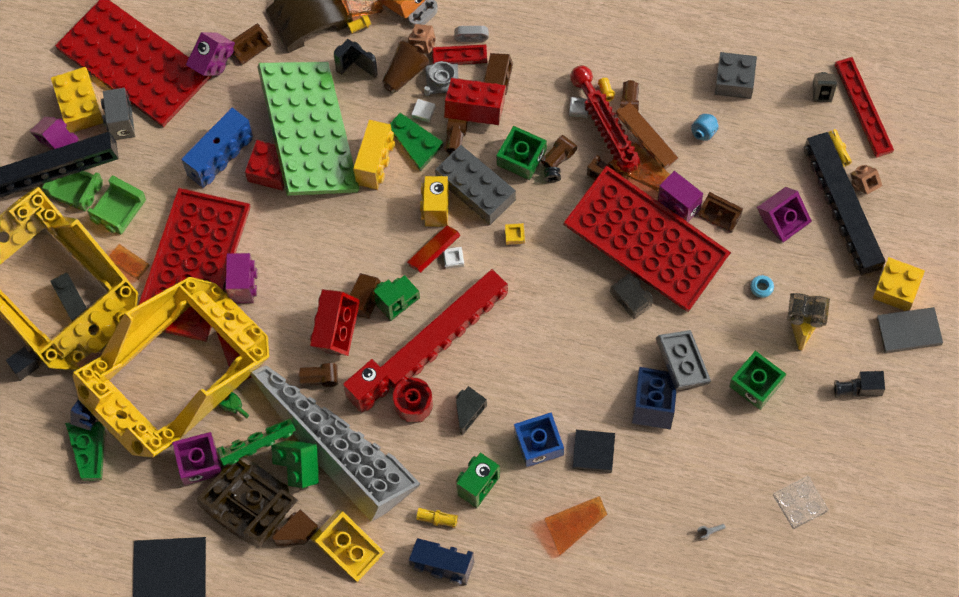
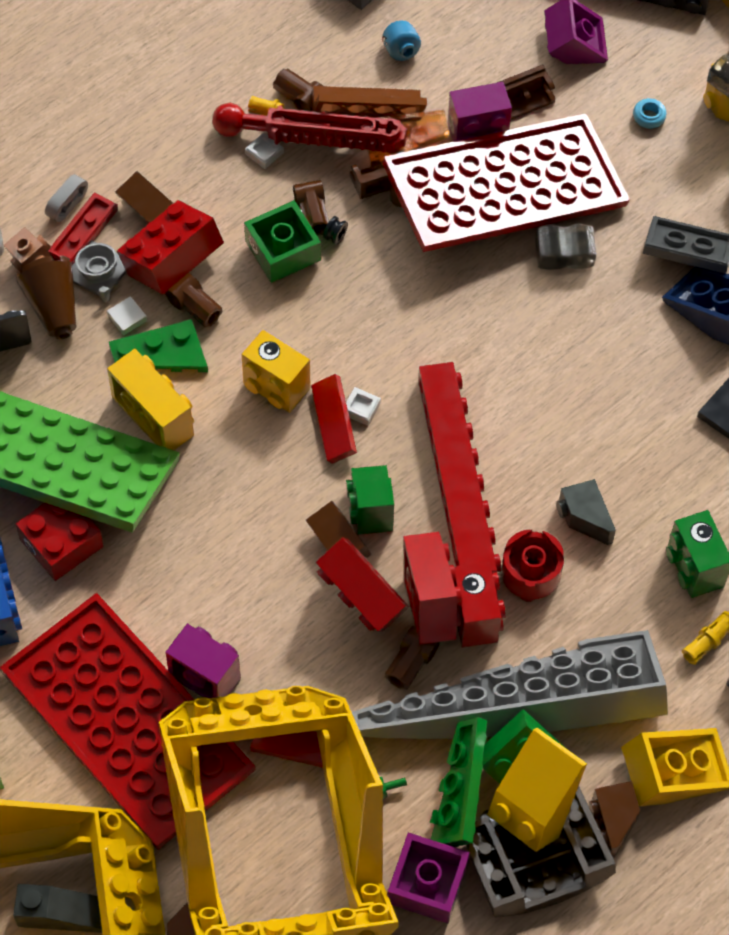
camera: 60 degrees left, 5 degrees down
clear orange plate [108,244,150,280] -> none
dark grey brick [435,145,516,225] -> none
yellow plate [505,223,525,245] -> none
blue brick [514,412,564,467] -> none
none -> red brick [403,532,462,644]
none -> yellow slope [487,728,587,852]

